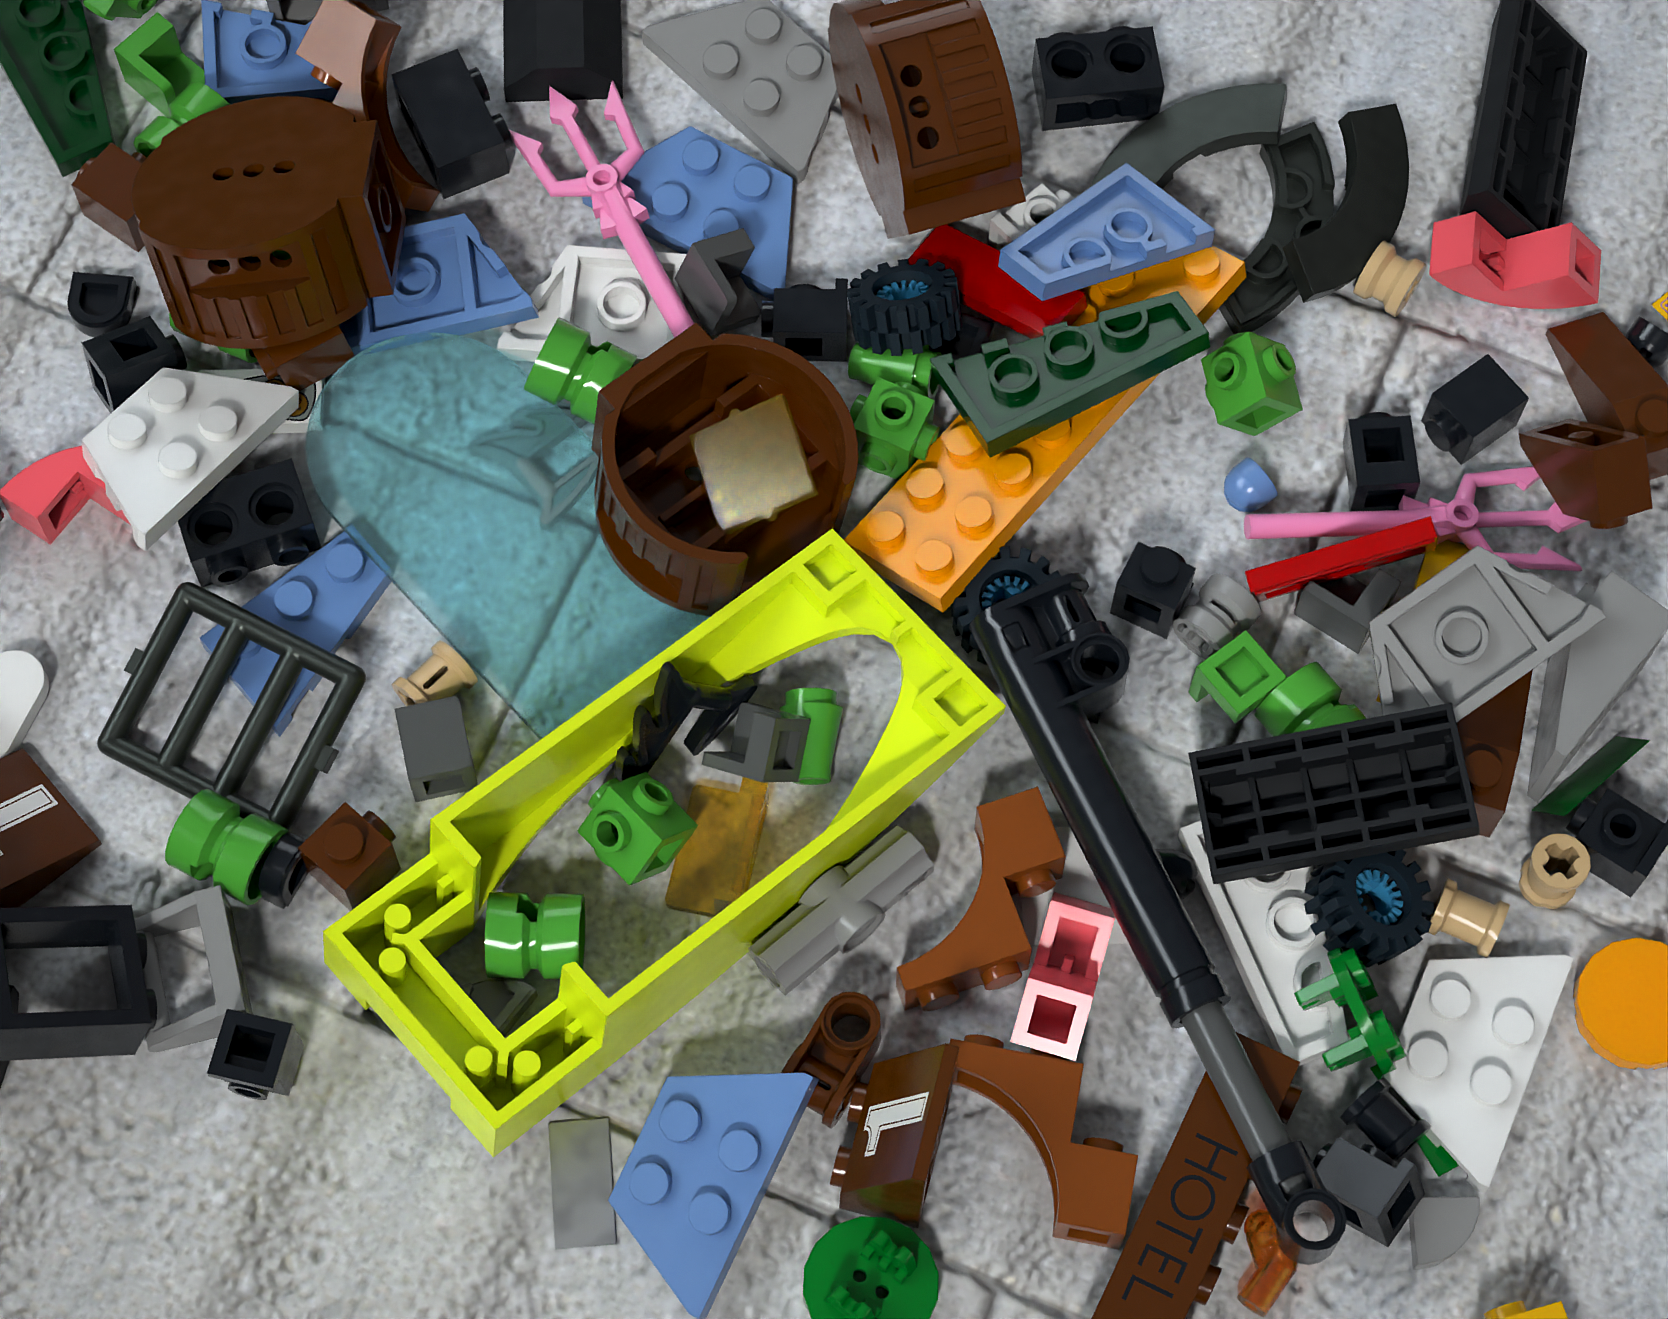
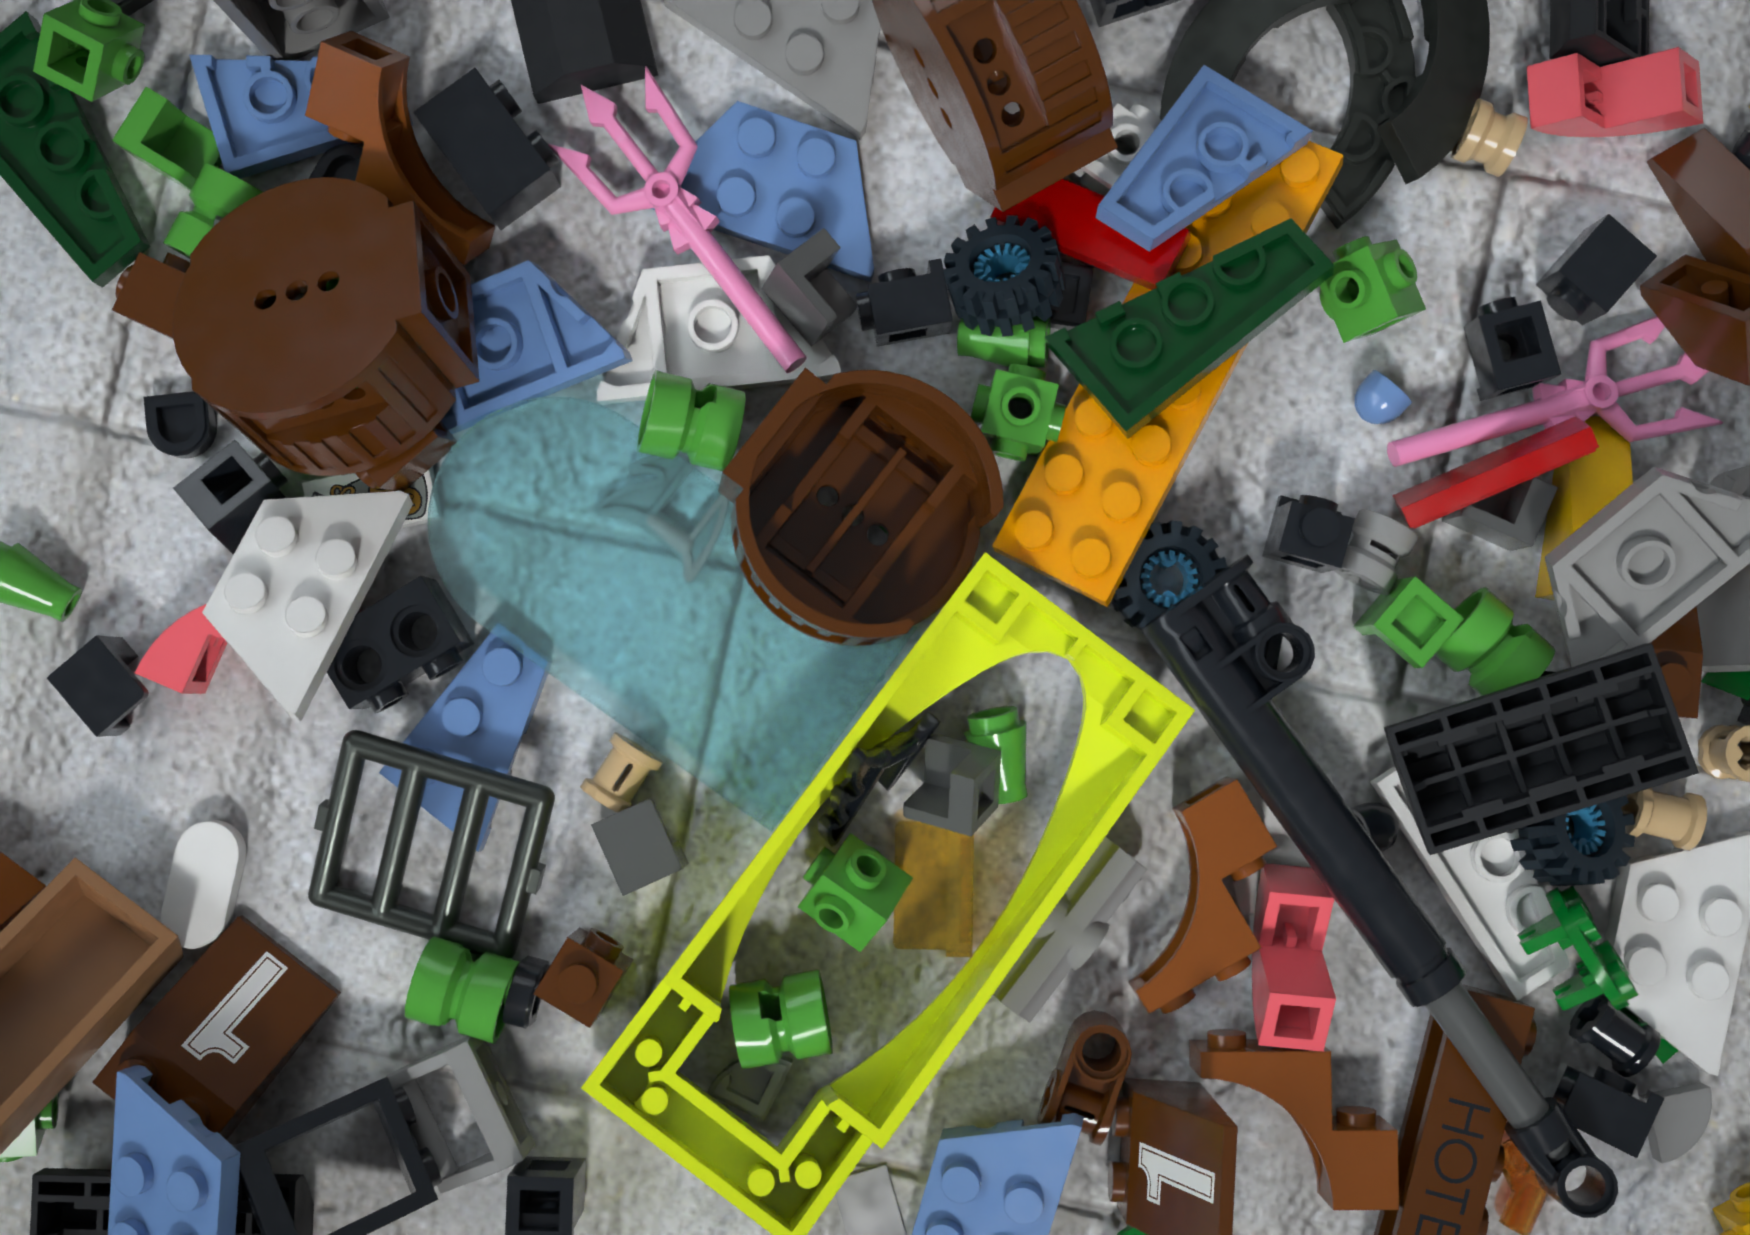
camera: 15 degrees left, 20 degrees up
clear yellow piece [689,394,818,535] -> none

